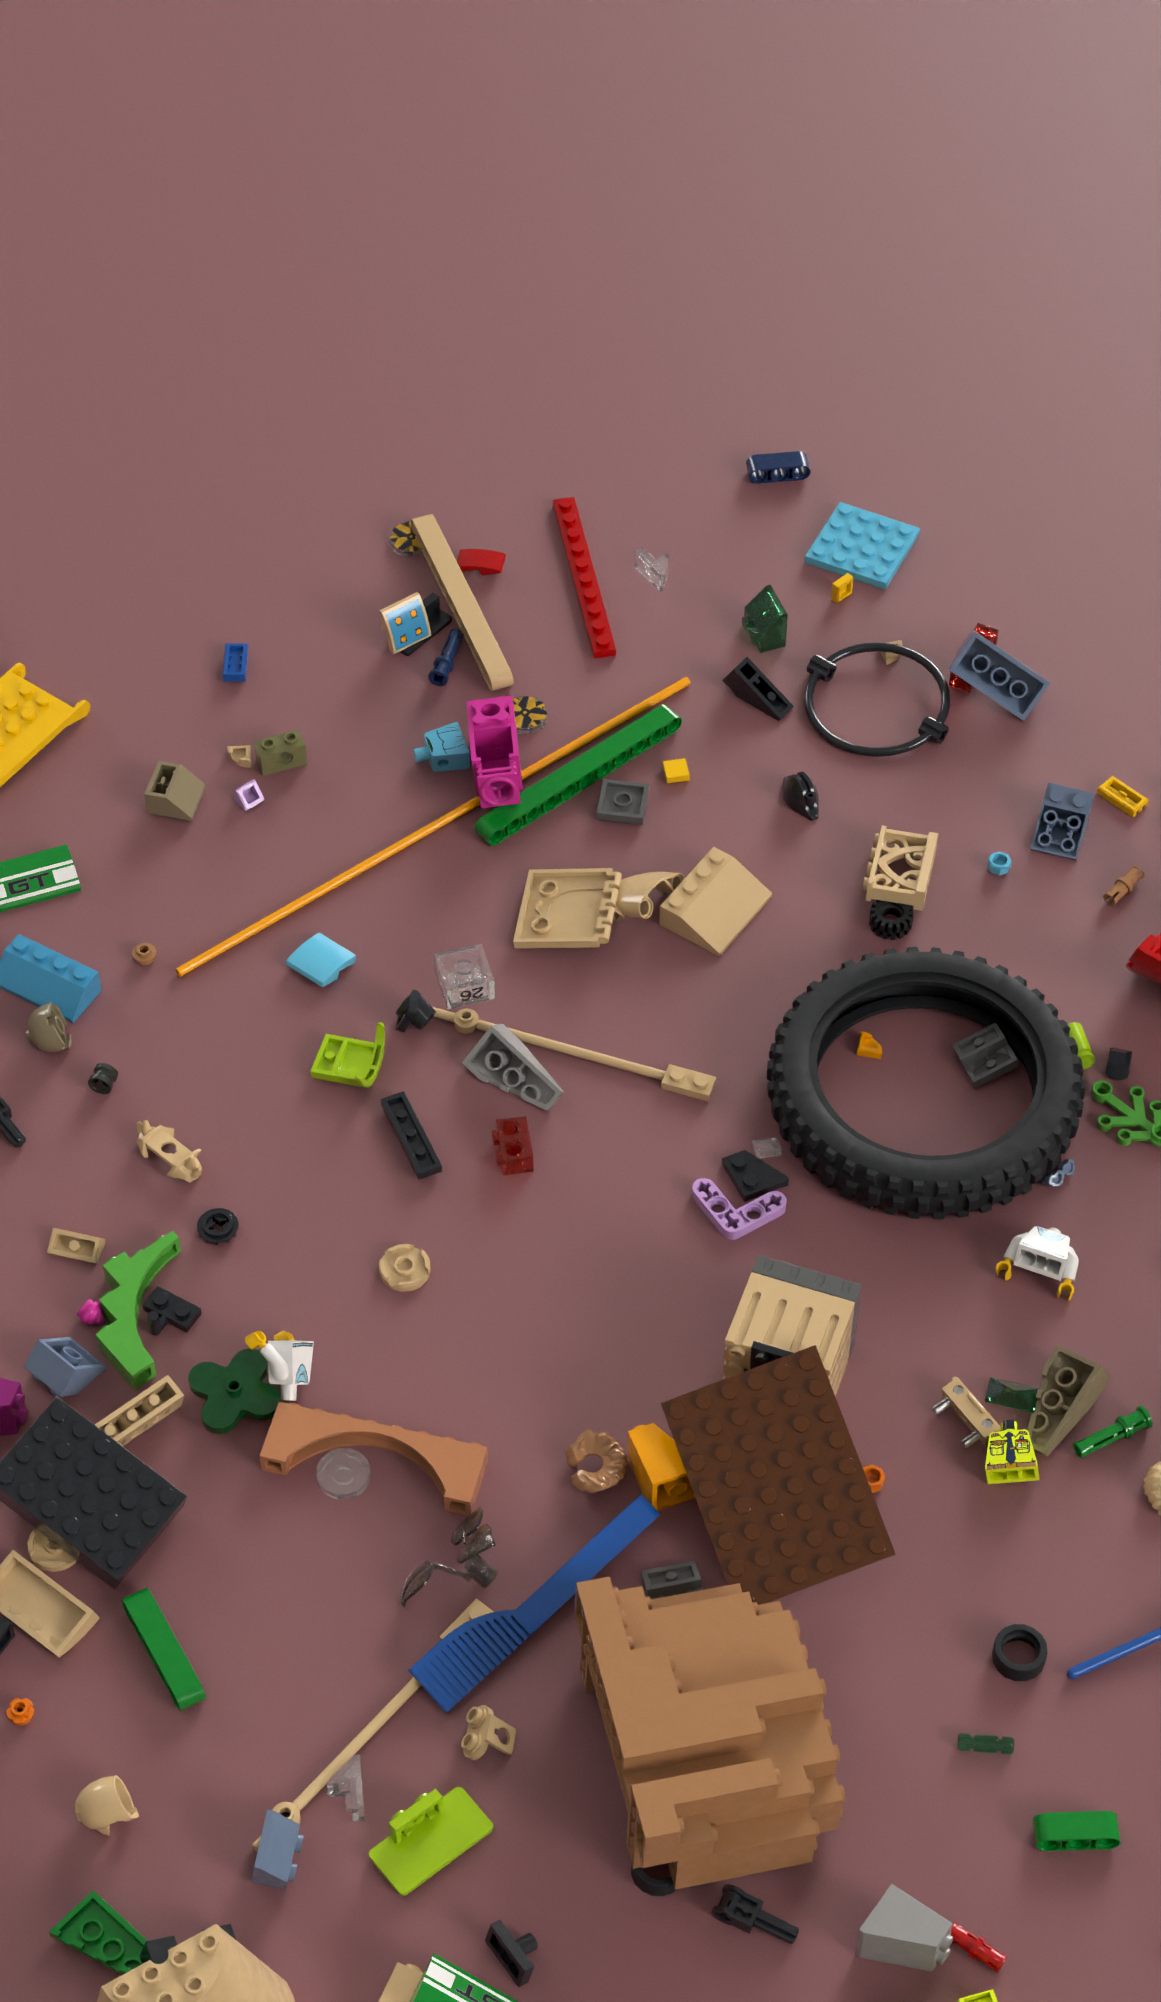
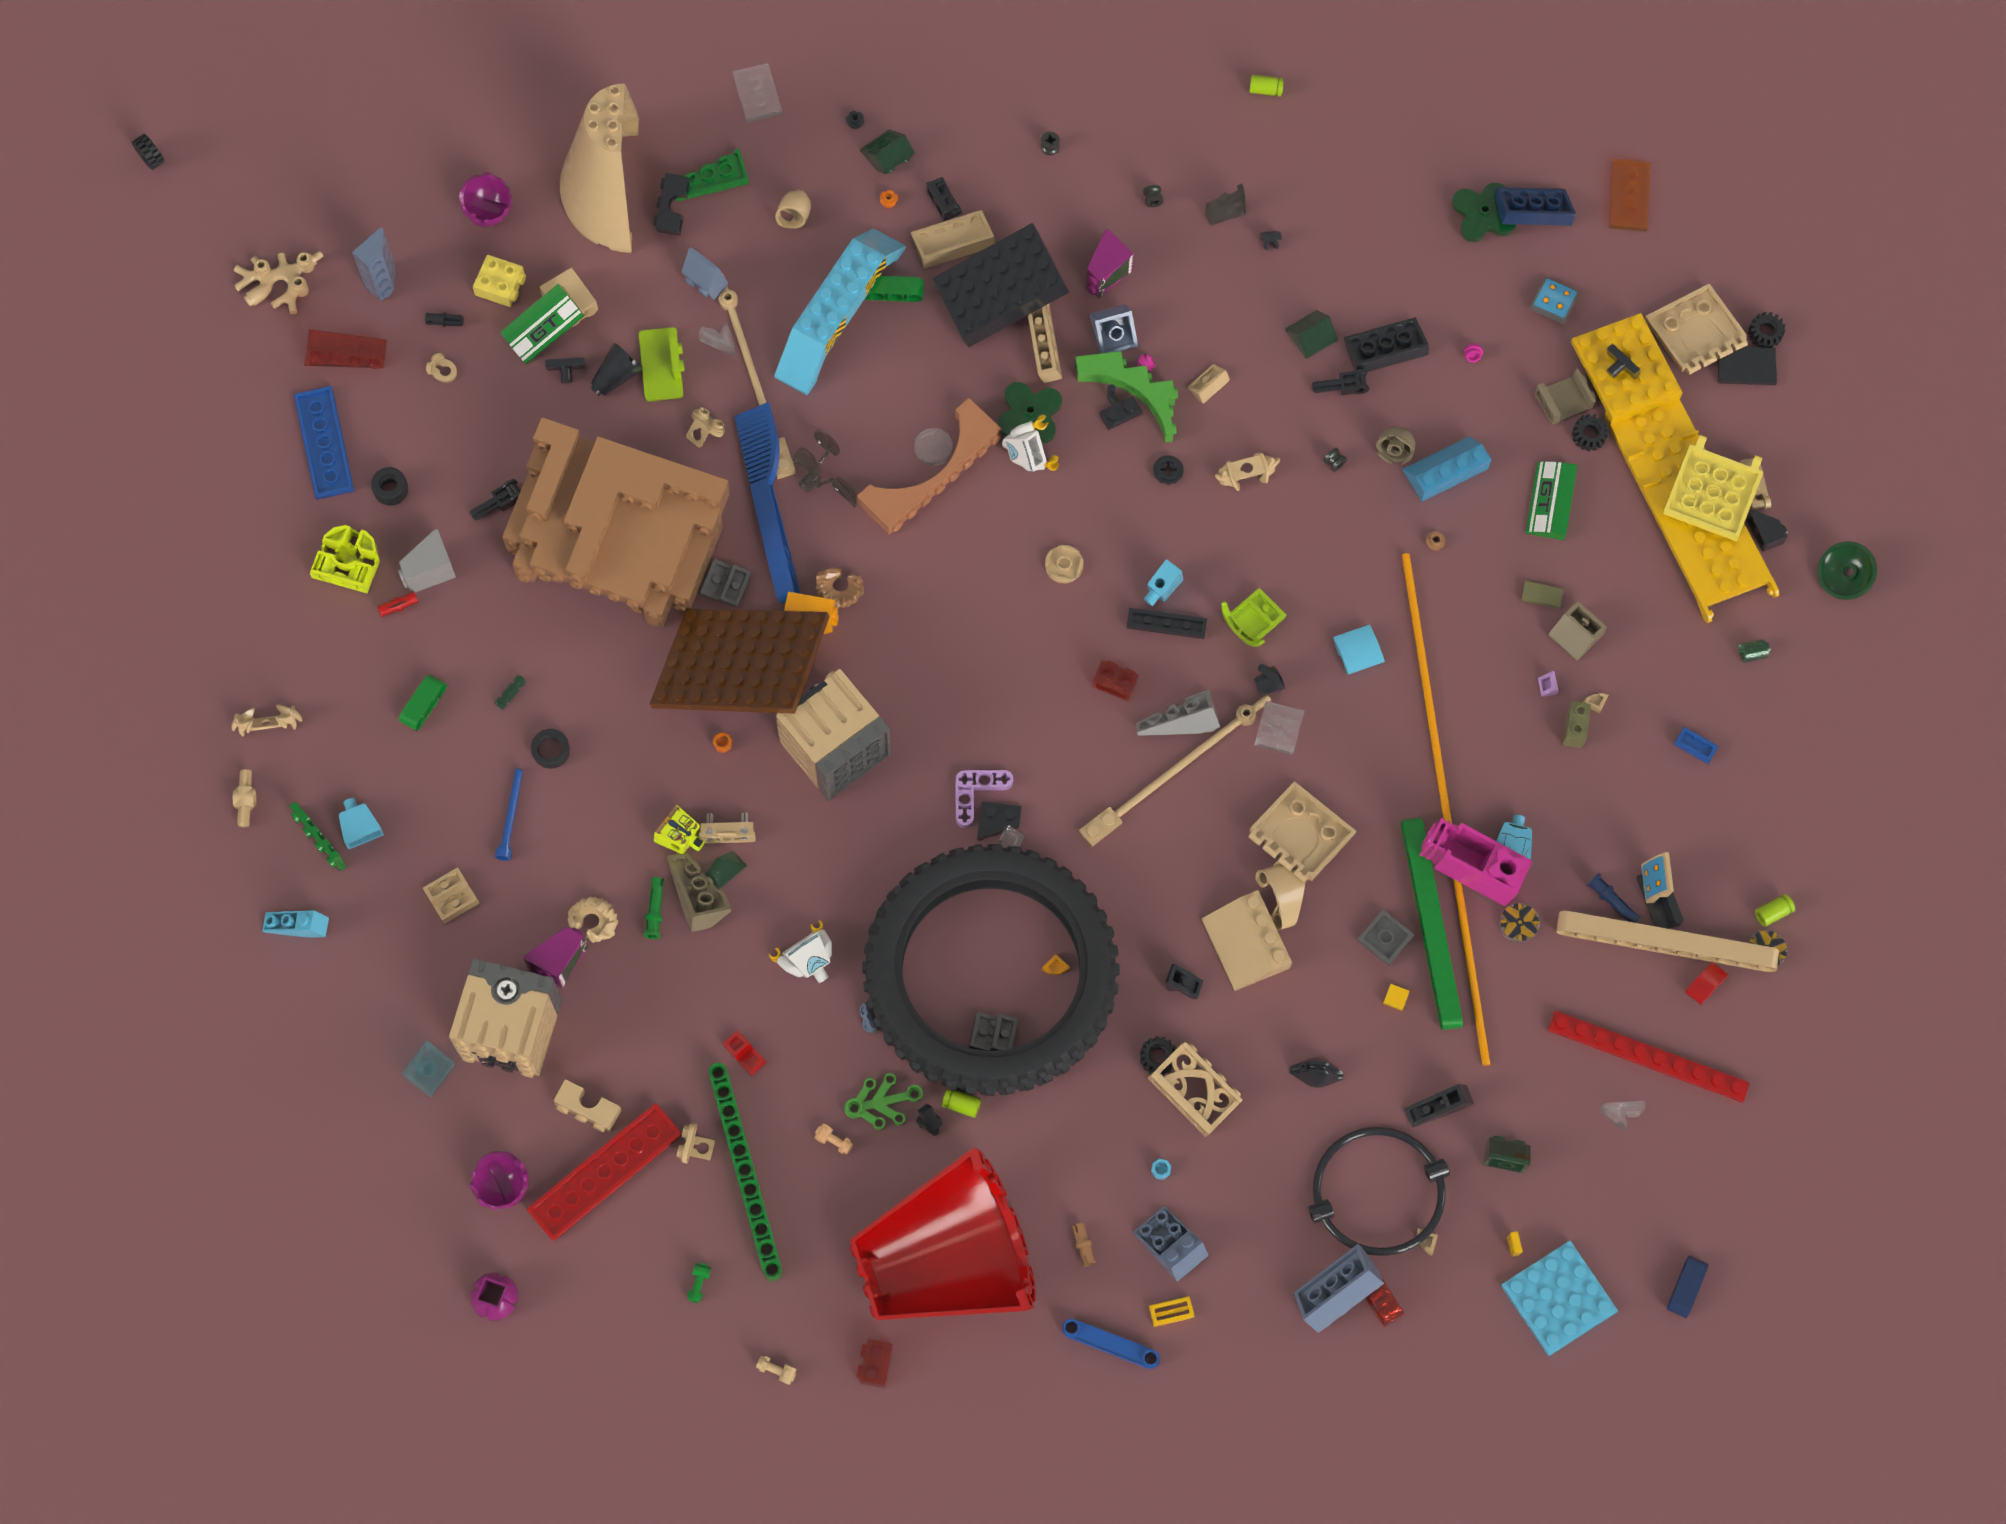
camera: 120 degrees right, 20 degrees up
none -> black cone [591,343,643,396]
none -> medium azure slope [774,228,906,395]
none -> medium azure torso [1144,559,1183,606]
none -> black slope [1165,964,1204,999]
none -> olive tile [1521,581,1564,609]
none -> clear green brick [1739,639,1771,663]
none -> lime piece [1755,894,1795,927]

